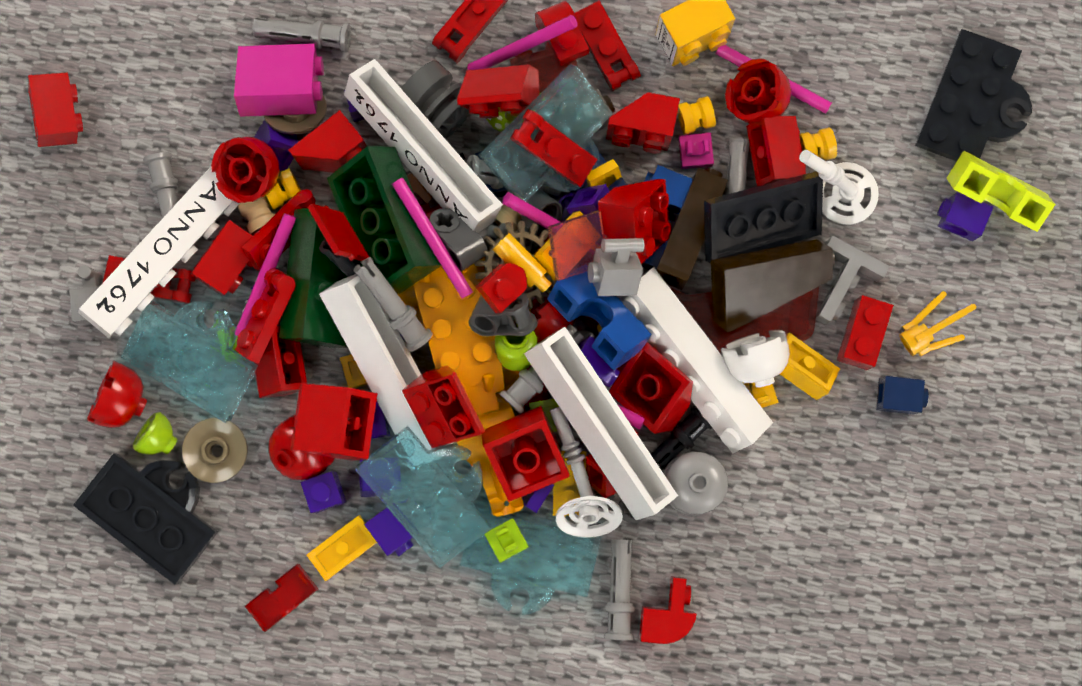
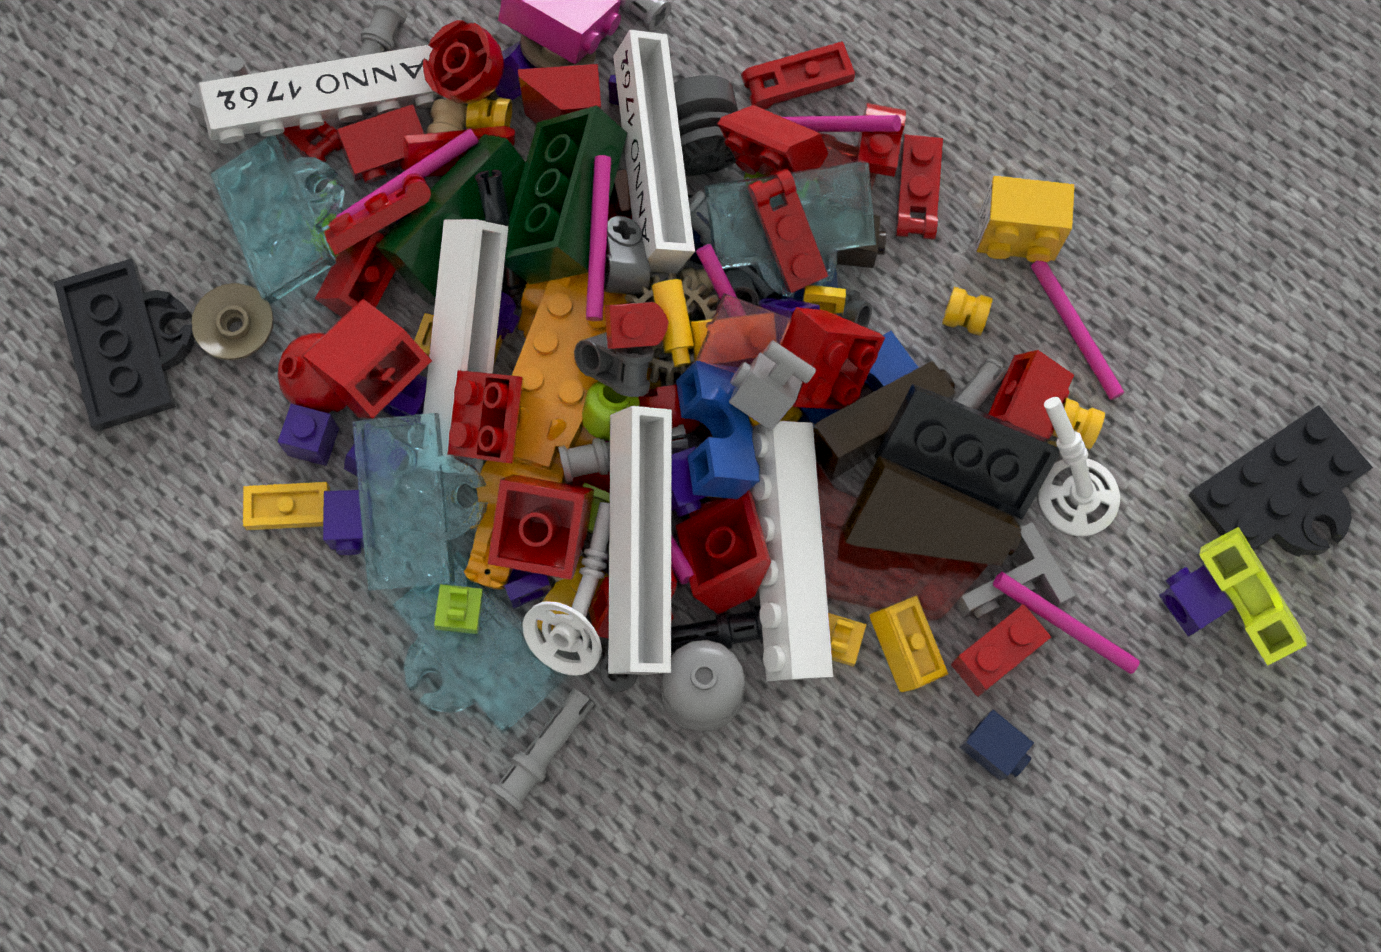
camera: 30 degrees right, 10 degrees down
red cylinder [87,361,147,428] -> none
lime brick [133,412,178,455] -> none
red piece [245,564,319,632] -> none
red piece [307,203,369,261] -> none
light grey pin [353,257,433,351] -> none
red slope [606,92,680,154] -> none
red brick [639,576,697,644] -> none
dark pink tile [678,133,714,169] -> none
white cylinder [721,330,790,387] -> none
red cylinder [725,59,791,124] -> none
yellow plant [899,291,977,357] -> none
none -> dark grey plate [843,290,872,327]
none -> dark pink bar [993,572,1140,674]

